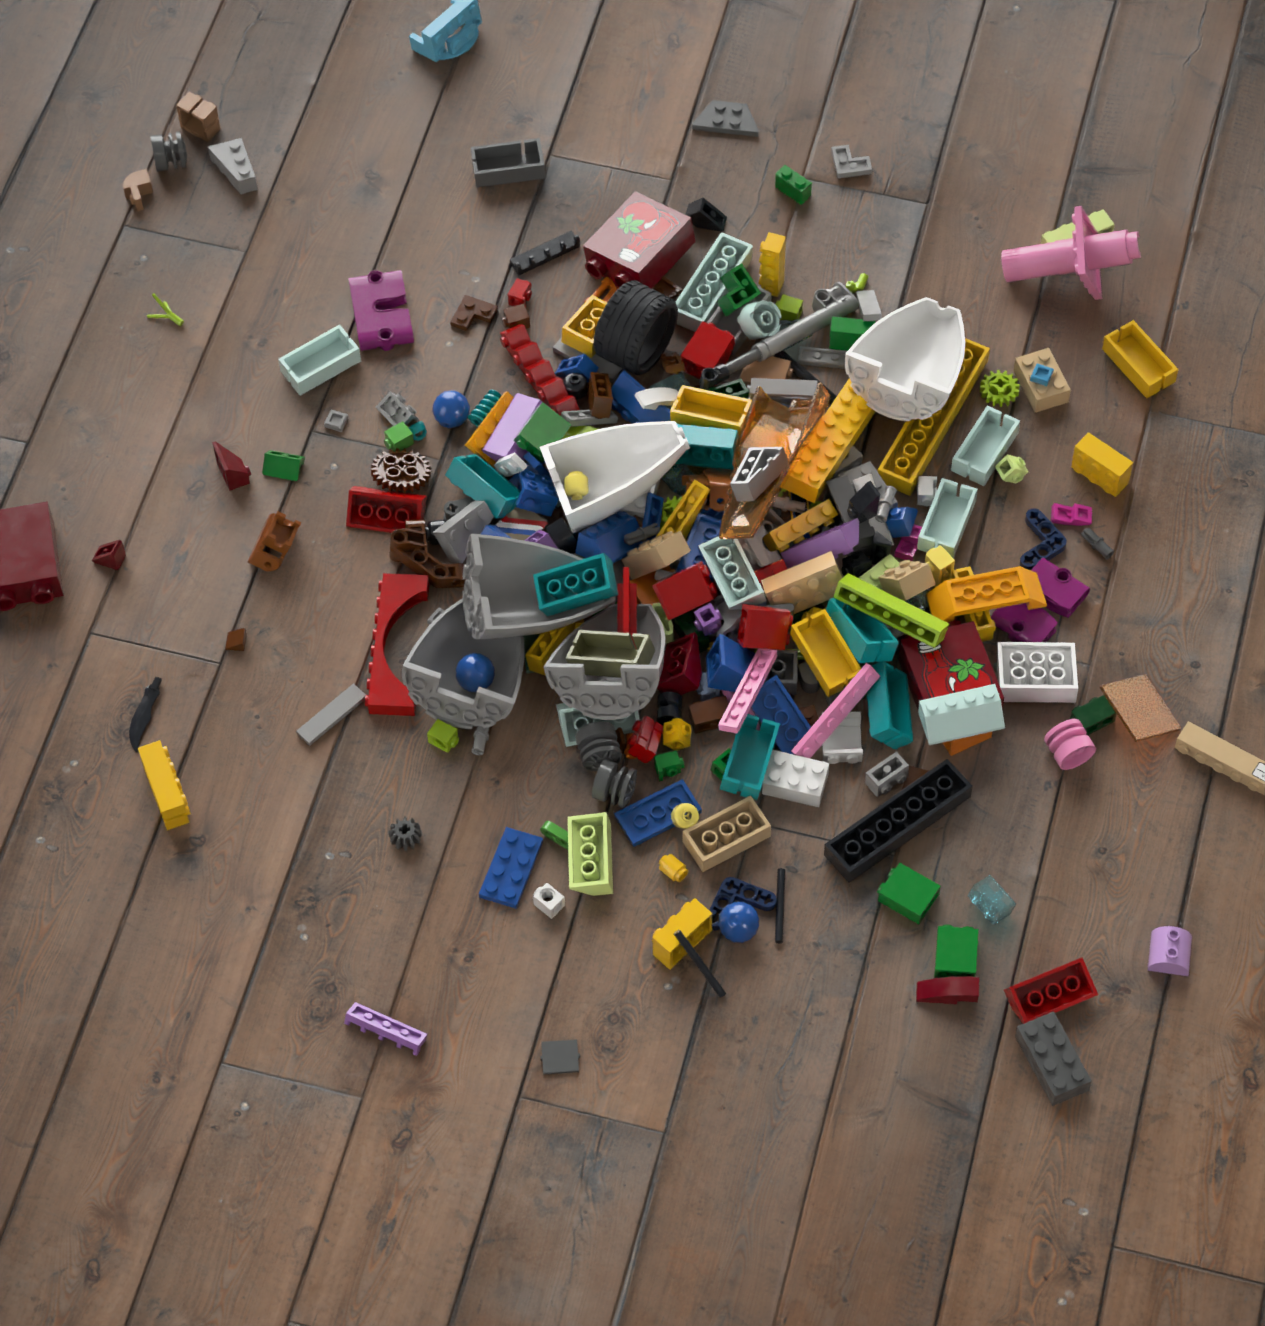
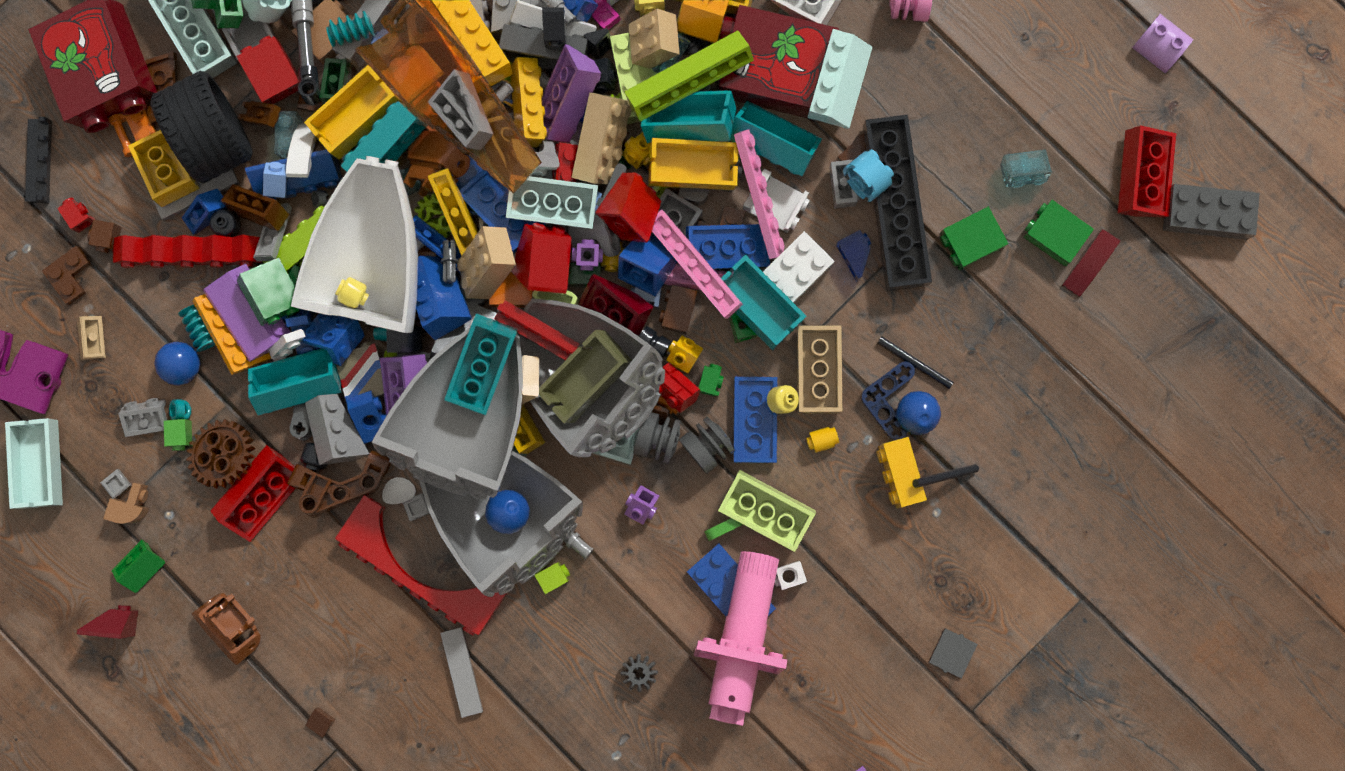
camera: 55 degrees left, 25 degrees up
none -> tan slope [77,316,106,361]
none -> medium nougat brick [103,483,150,524]
none -> light blue brick [263,162,287,198]
none -> teal piece [326,11,375,48]
none -> white sticker [382,477,416,504]
none -> slope [522,355,539,404]
none -> medium lavender brick [624,485,659,525]
none -> bright pink piece [694,551,787,726]
none -> clear blue slope [836,230,871,282]
none -> medium azure brick [843,149,894,202]

